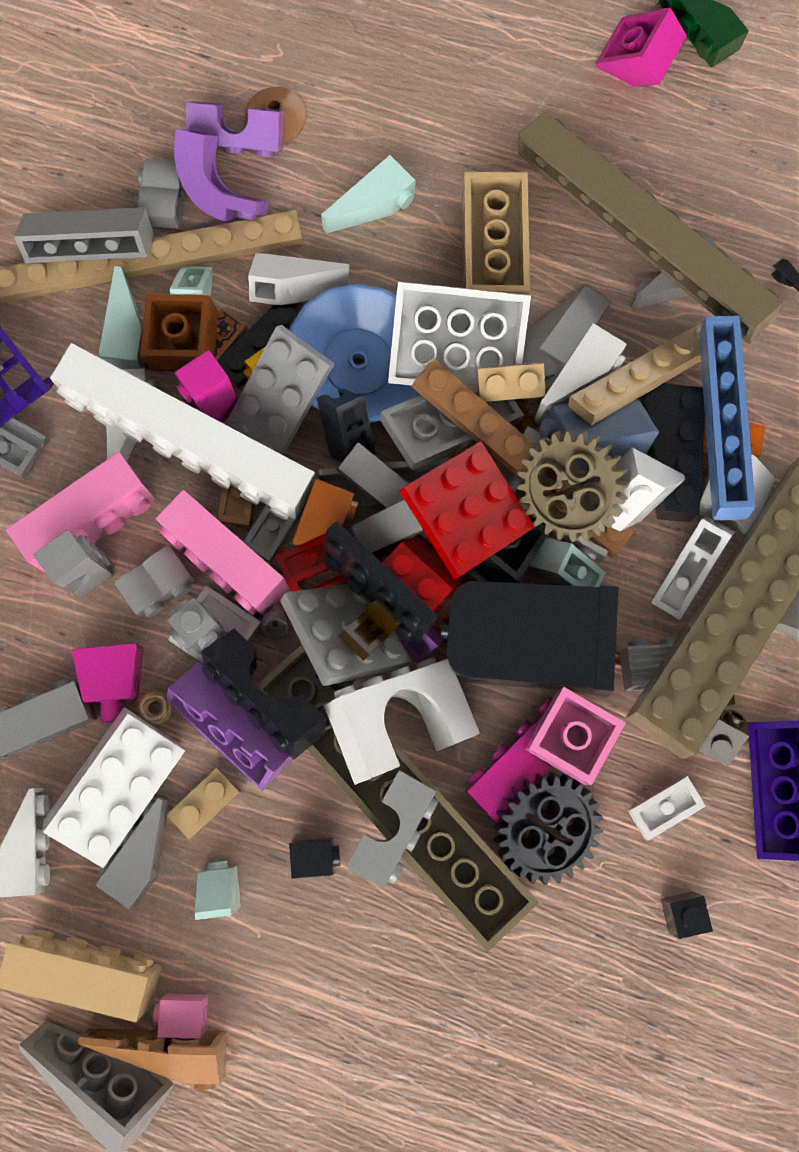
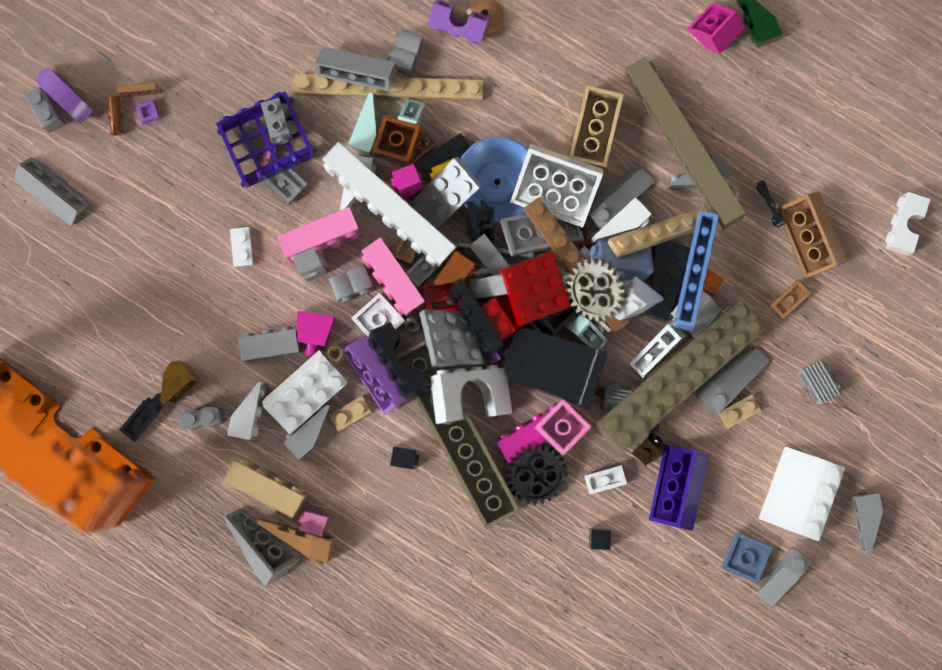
camera: 15 degrees right, 5 degrees up
light grey brick [167,598,227,654] -> none
medium lavender arch [174,129,269,221] -> none
light aqua slope [195,860,241,920] -> none
white slope [248,253,350,305] -> none
light aqua slope [321,155,416,233] -> none
dark brown bracket [339,598,401,661] -> none
light grey arch [346,770,439,889] -> none
tan plate [477,362,545,402] -> none

